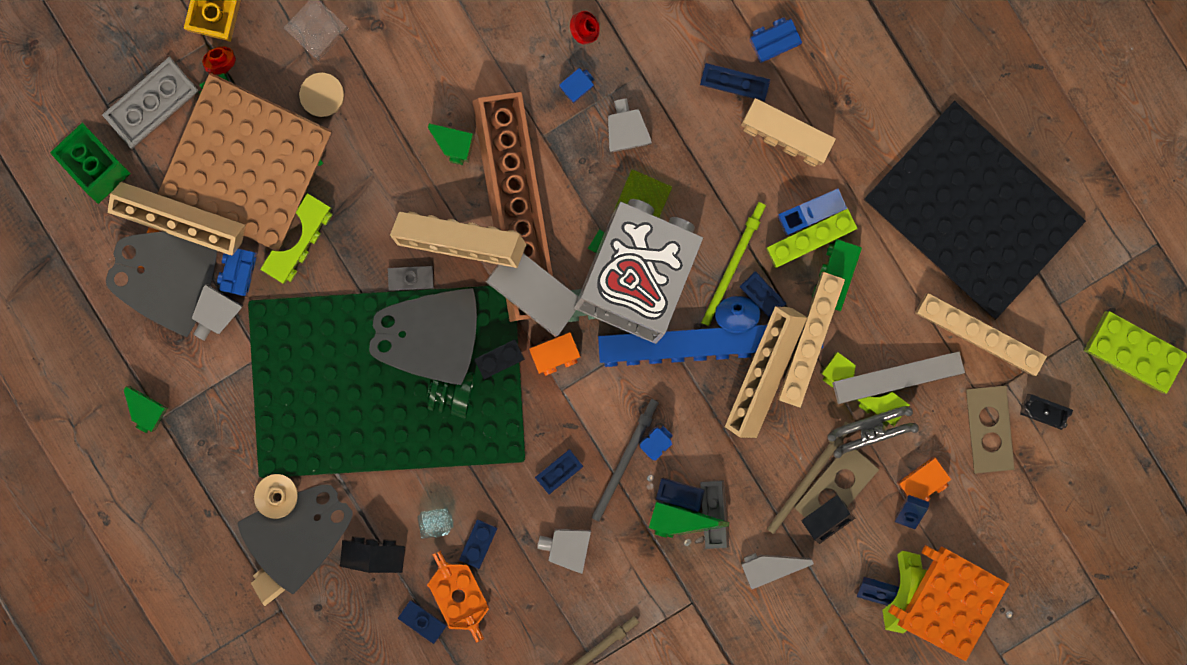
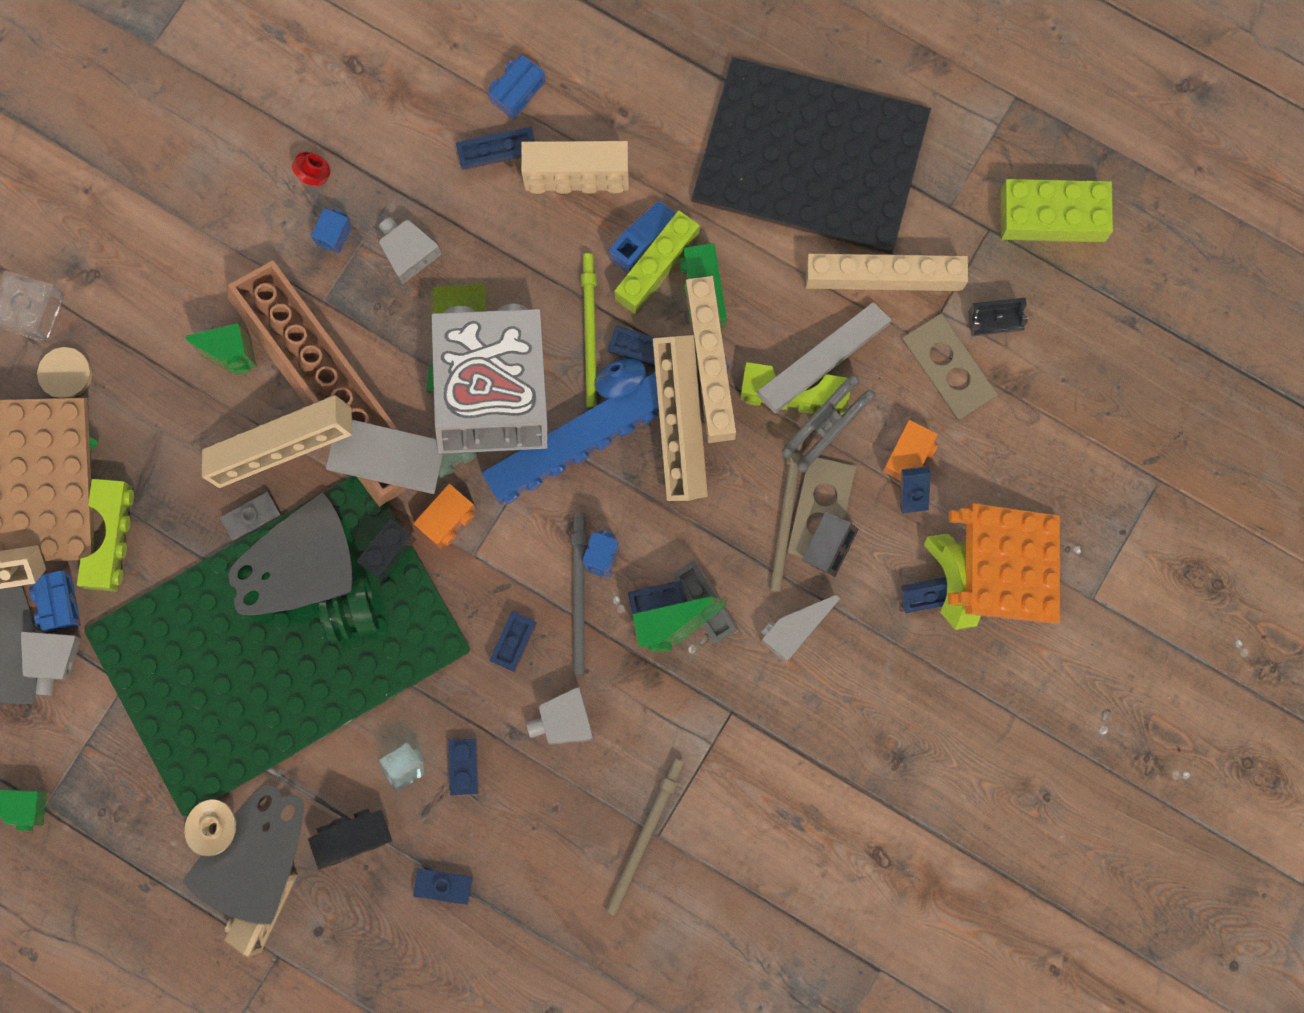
camera: 25 degrees left, 10 degrees down
orange plate [427,550,489,643] -> none

